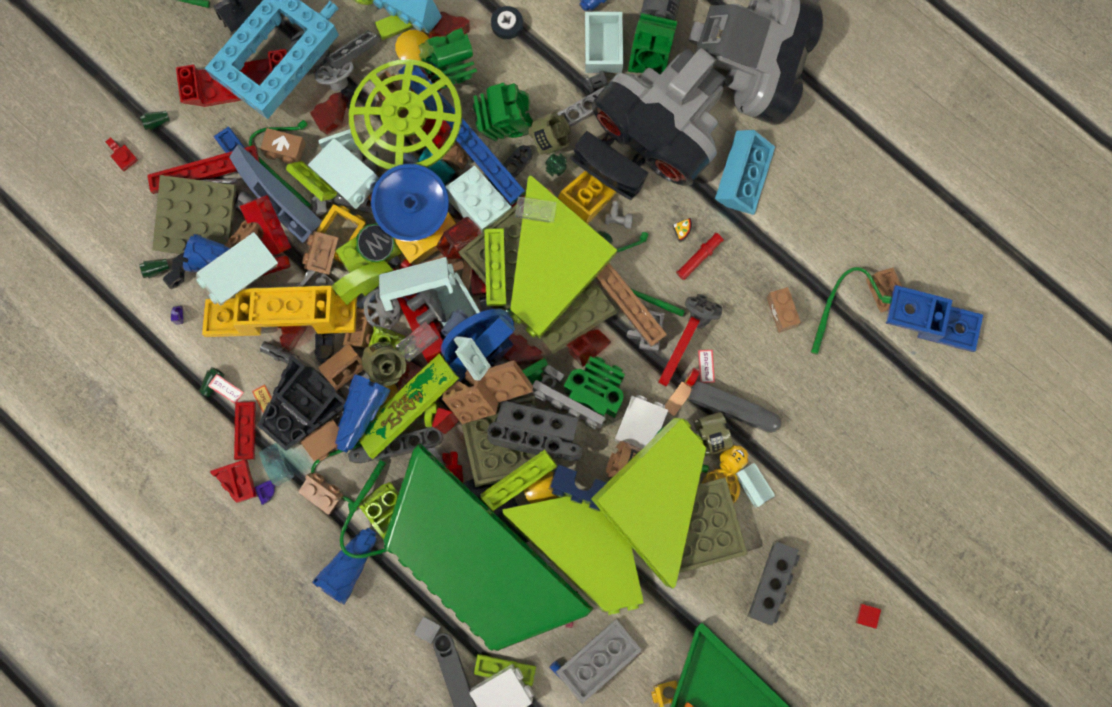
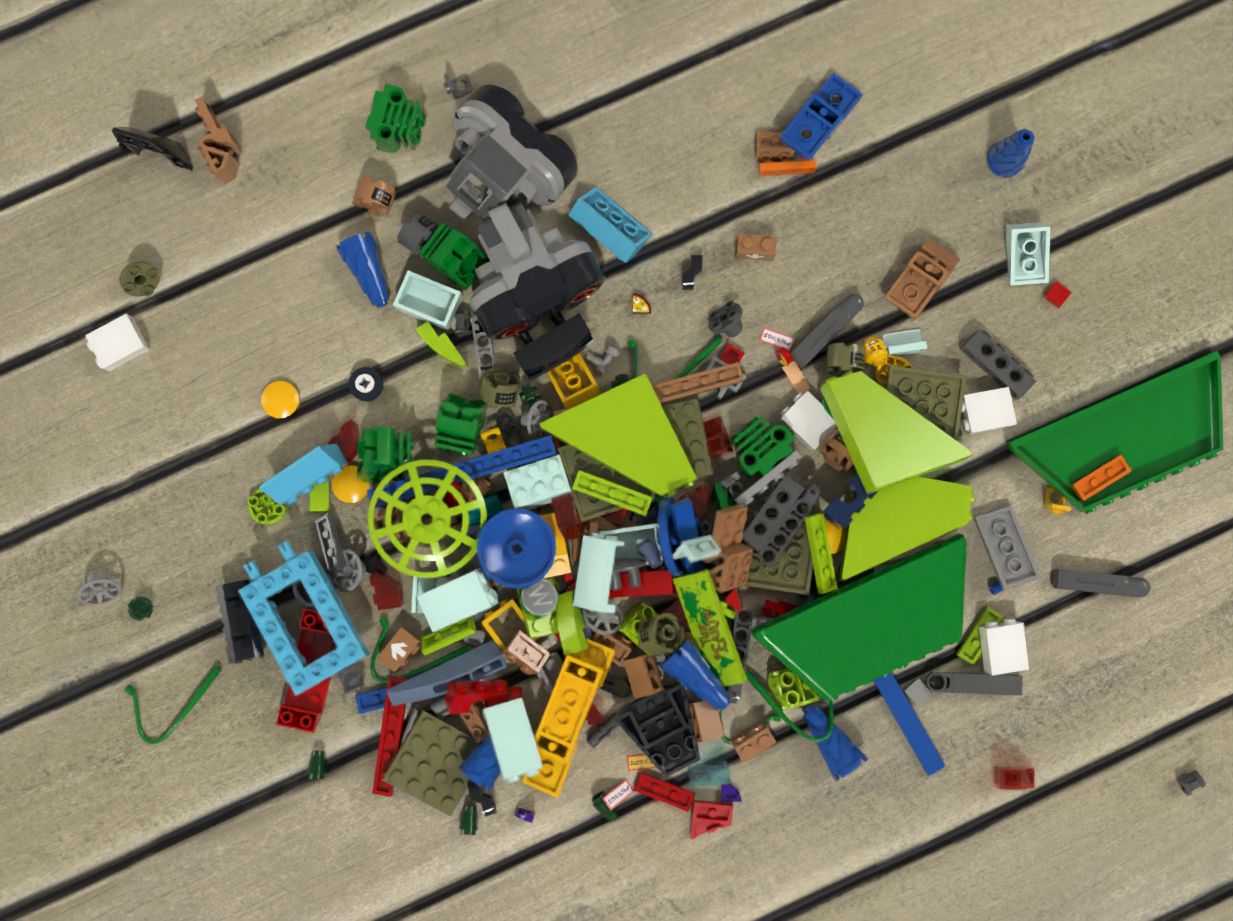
camera: 70 degrees left, 5 degrees up
red plate [105,137,138,171] -> none
clear plate [396,322,439,362] -> none
clear plate [515,197,557,223] -> none
red beam [658,316,700,387] -> none
red pin [676,232,724,281] -> none
green piece [811,267,892,355] -> none
none -> flat silver bracket [337,663,365,697]
none -> lime slope [415,321,468,369]
none -> yellow bracket [480,427,506,454]
none -> light grey wheel [521,400,554,440]
none -> black piece [682,255,702,290]
none -> red tile [719,344,745,365]
none -> orange plate [758,158,817,176]
none -> blue tile [873,672,946,776]
none -> medium nougat piece [884,238,960,320]
none -> white brick [962,387,1017,435]
none -> blue cone [986,129,1035,178]
none -> light aqua slope [1006,222,1050,286]

